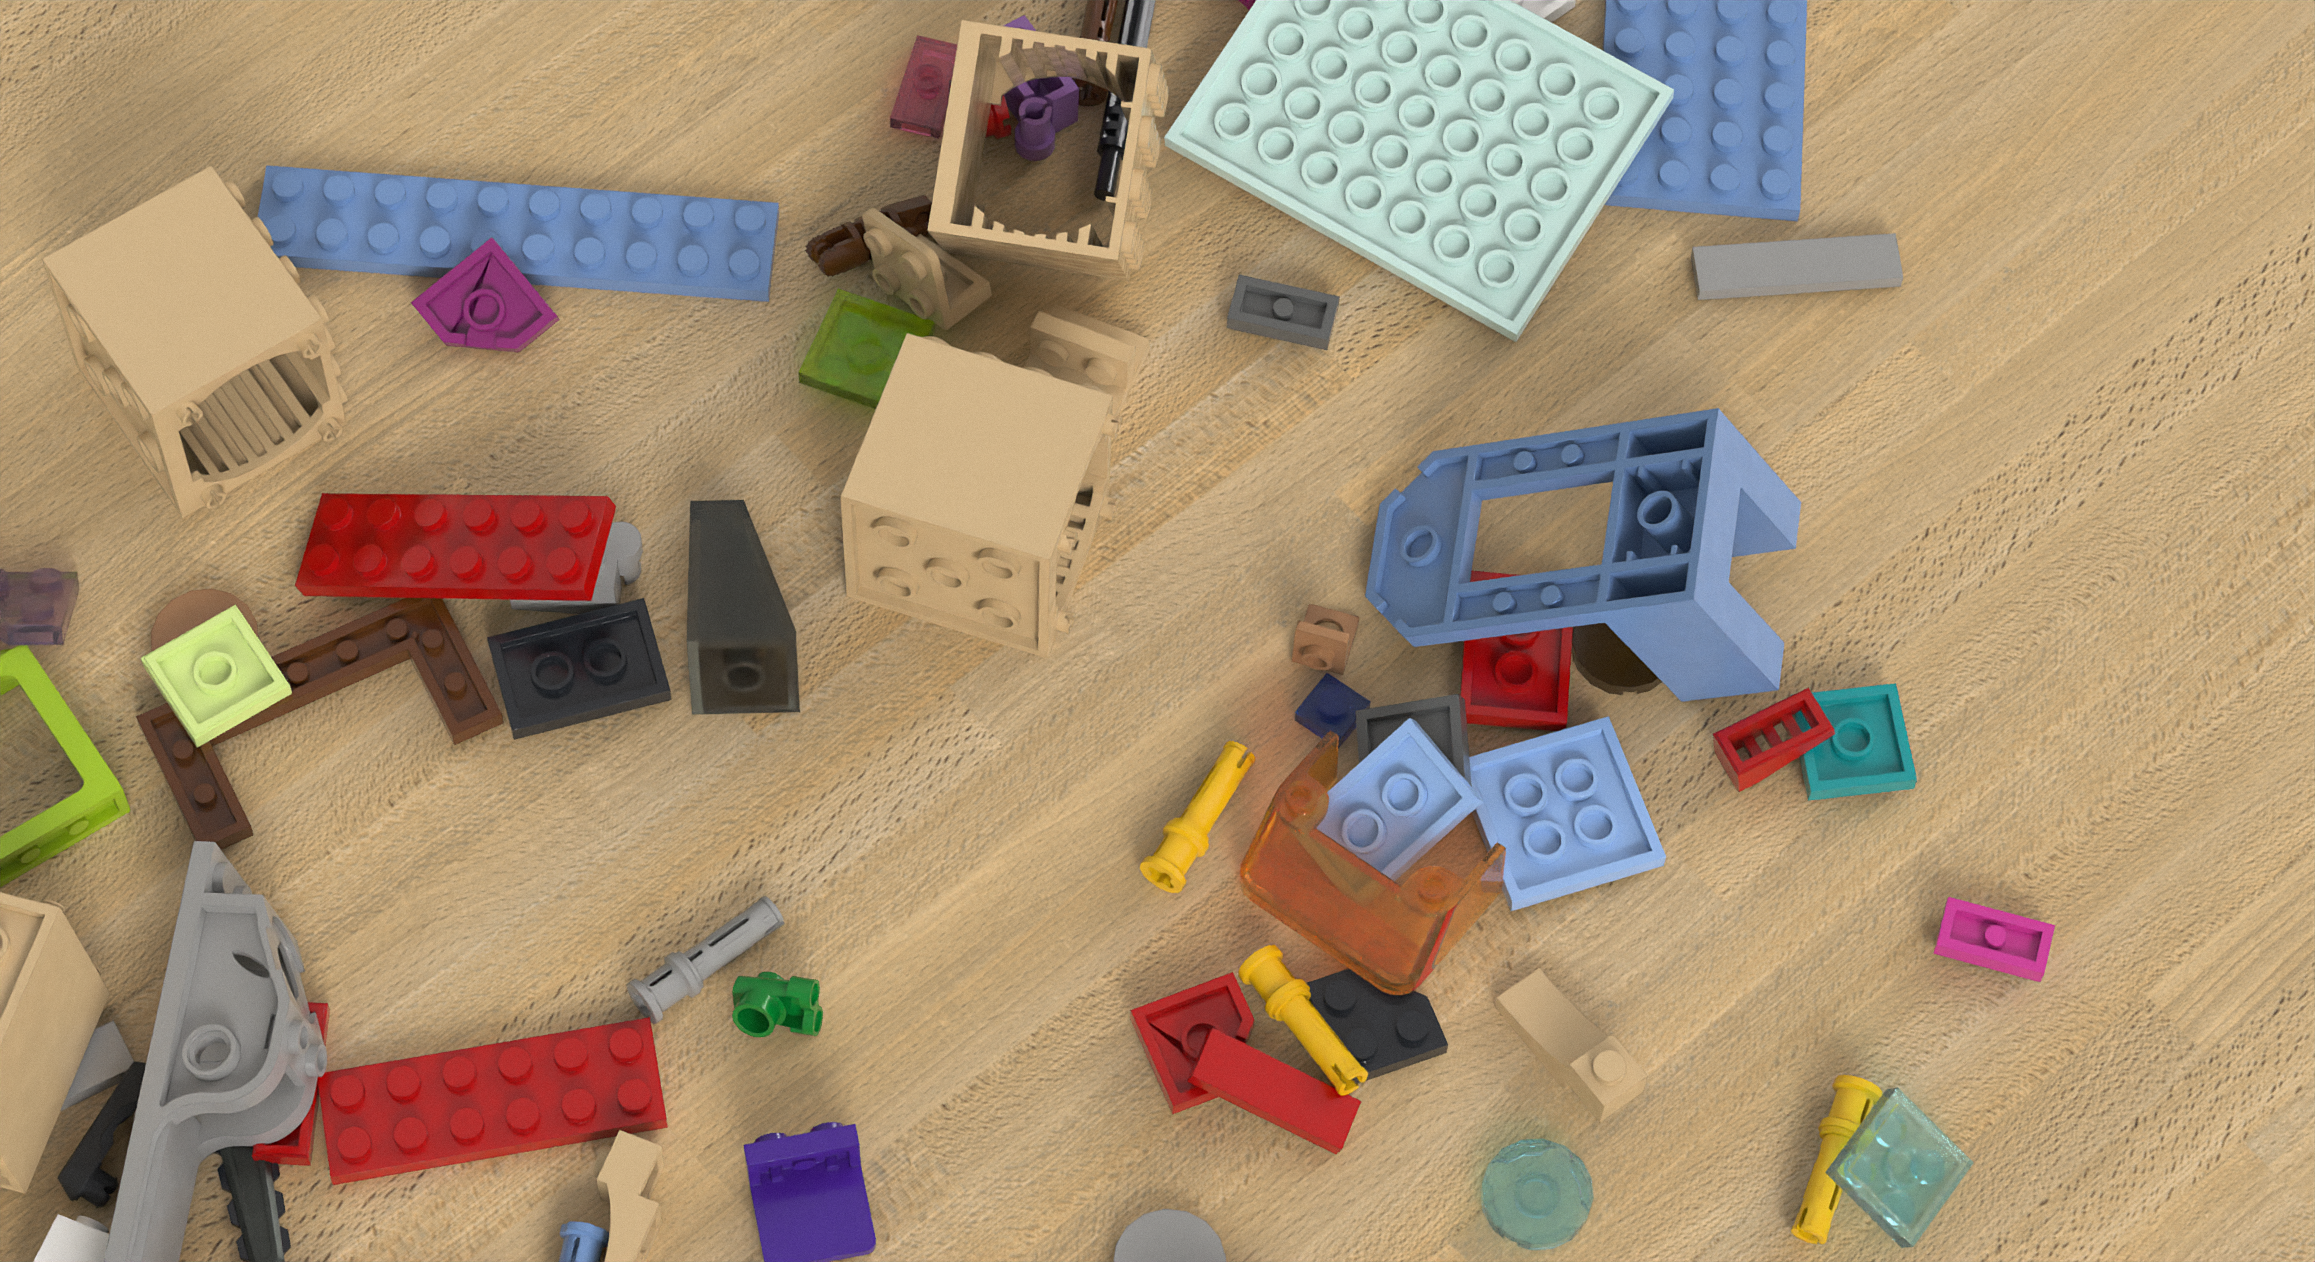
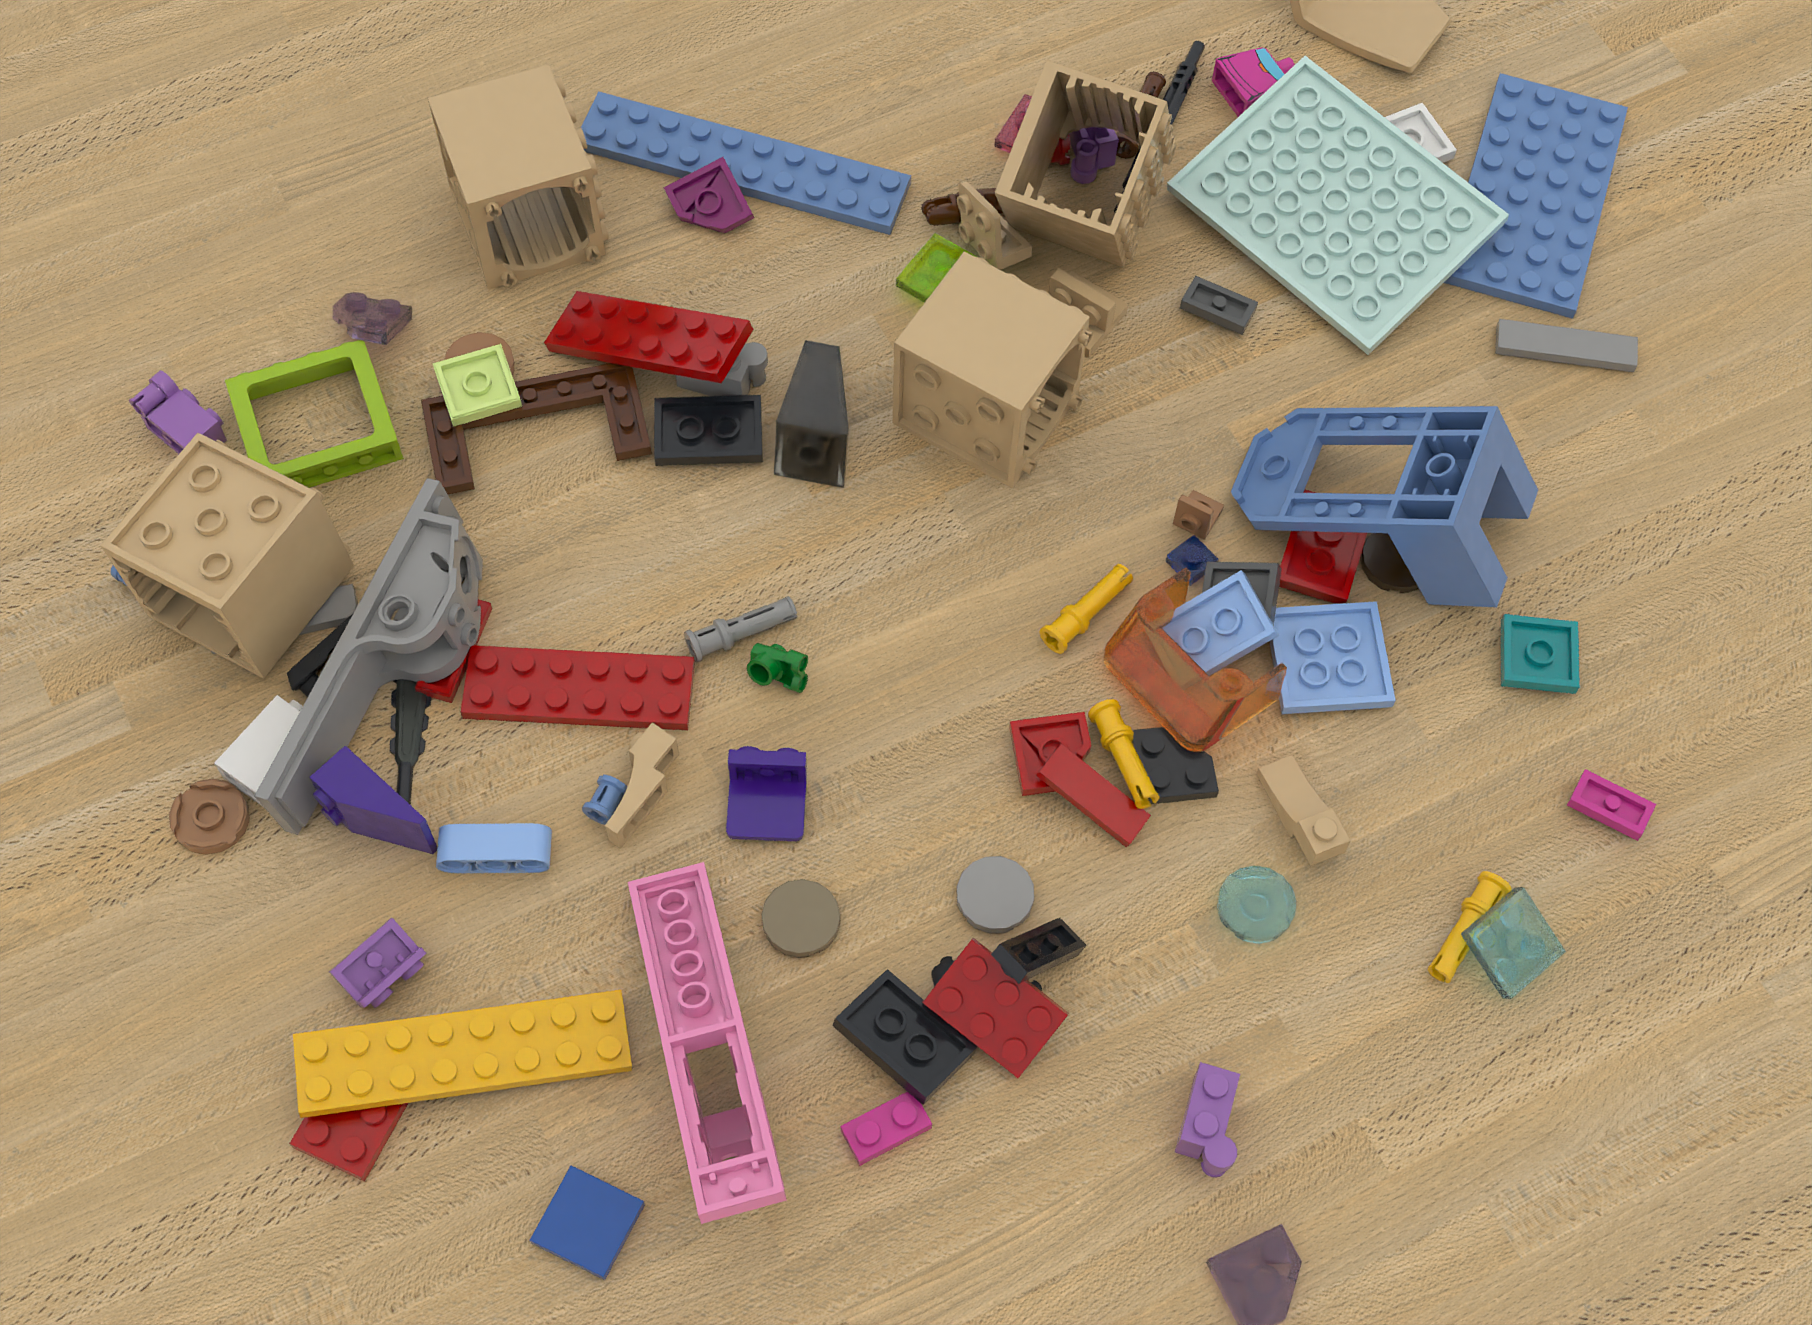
camera: 15 degrees right, 0 degrees up
red slope [1713,687,1835,792] -> none

